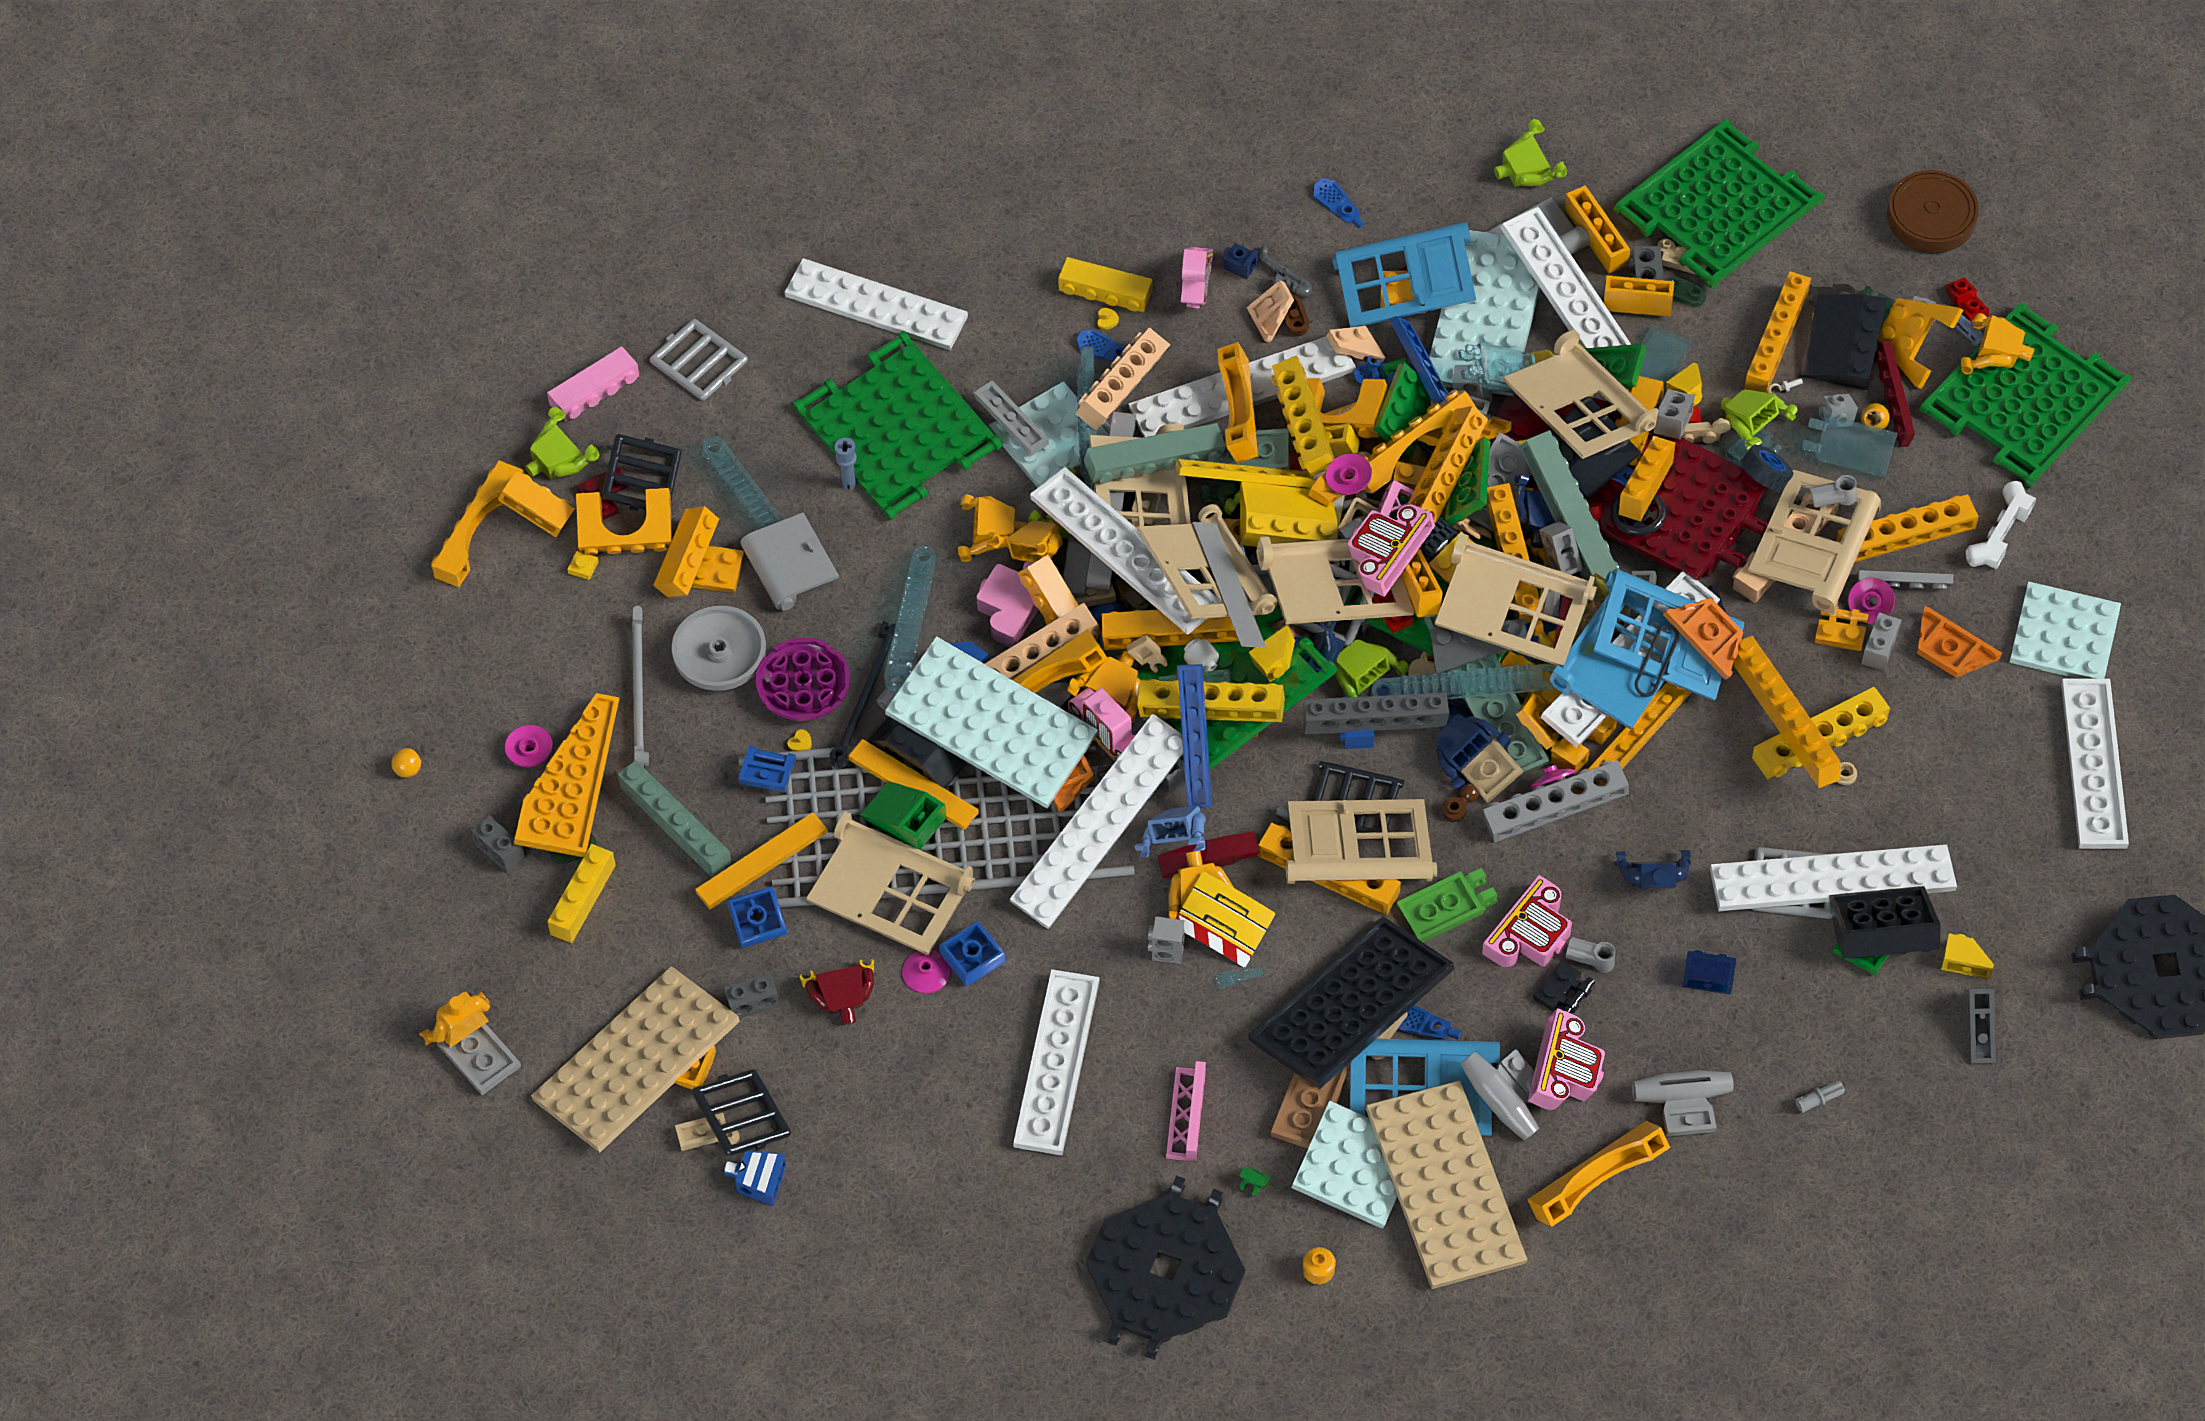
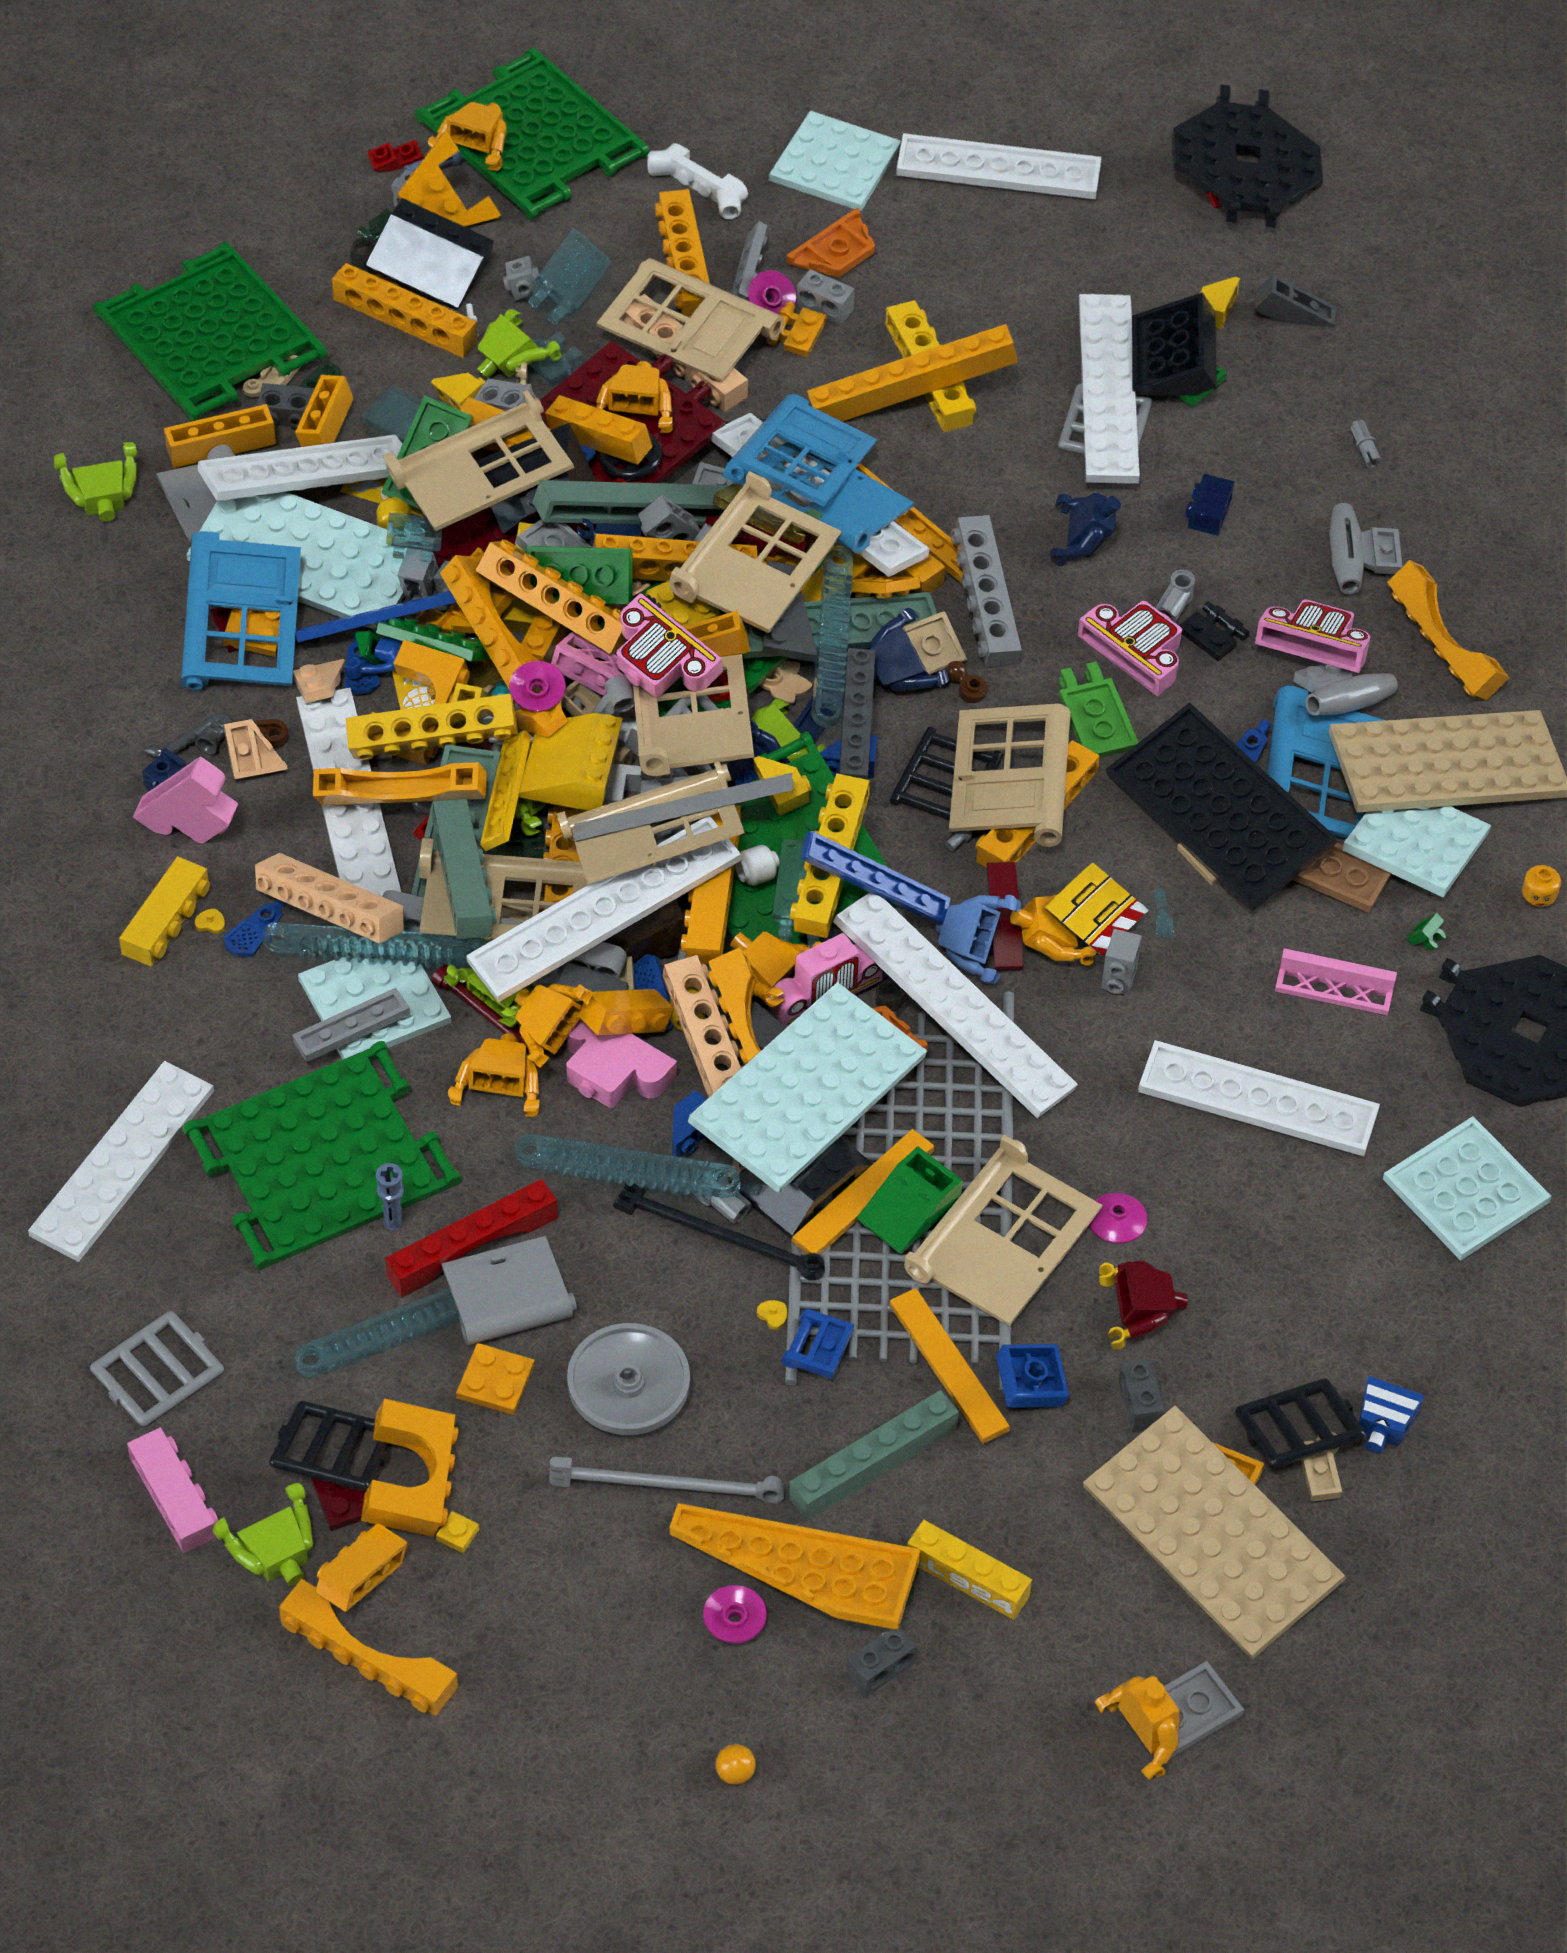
camera: 85 degrees left, 5 degrees down
light orange brick [654,506,719,598] -> none
magenta brick [755,638,850,721] -> none
blue brick [939,921,1006,986] -> none
tan plate [1127,635,1167,673] -> none
blue piece [1313,178,1365,228] -> none
dark pink dish [1531,765,1576,789] -> none
black piece [1634,625,1679,697] -> none
orange wing [1663,598,1743,680] -> none
black wheel [1741,444,1794,491] -> none
light grey piece [1810,475,1857,508] -> none
light orange piece [1861,403,1889,432] -> none
dark red plate [1874,341,1915,447] -> none
reddish brown brick [1887,170,1979,253] -> none
none -> red arch [385,1179,558,1298]
none -> light orange torso [596,361,673,433]
none -> light aqua plate [1383,1116,1551,1261]

